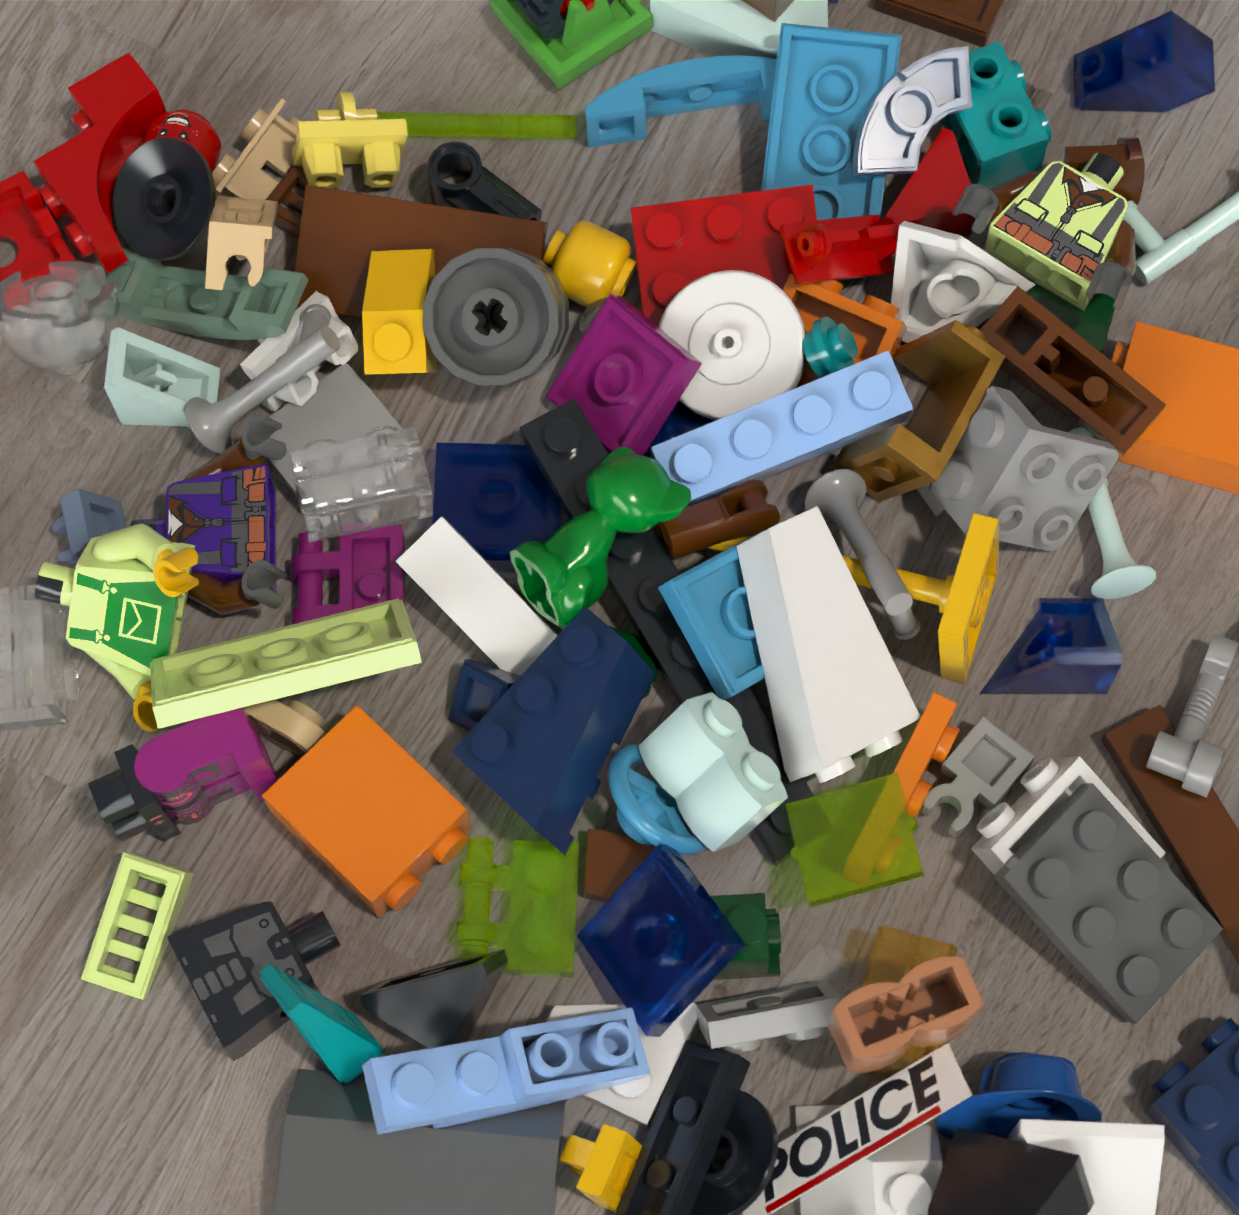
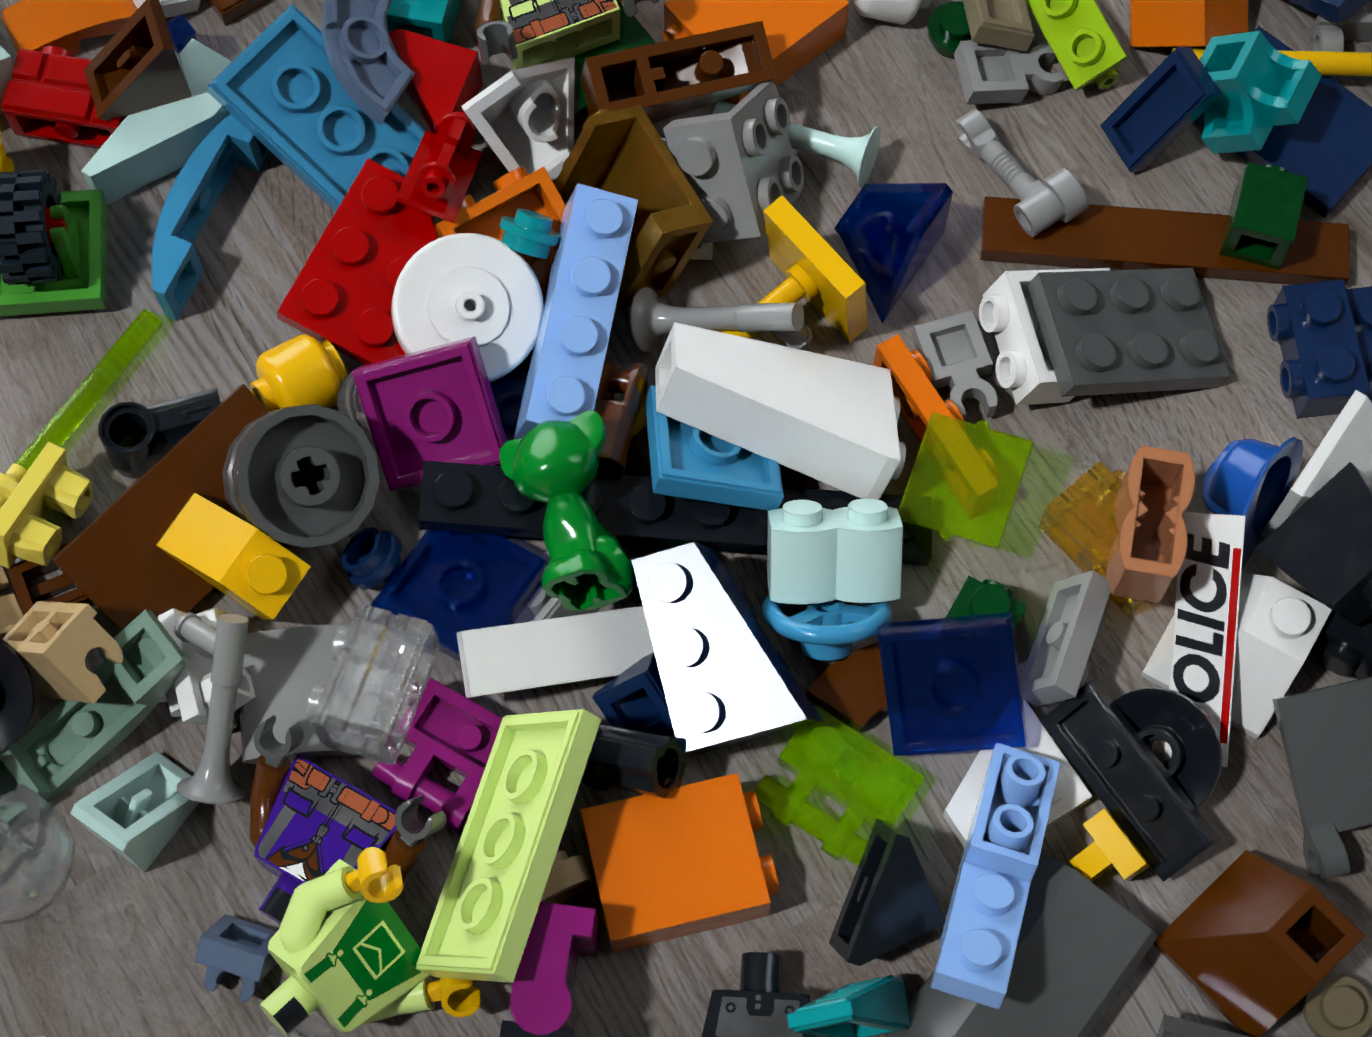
camera: 60 degrees left, 0 degrees up
none -> dark blue plate [341,527,402,590]
none -> black piece [581,724,686,799]

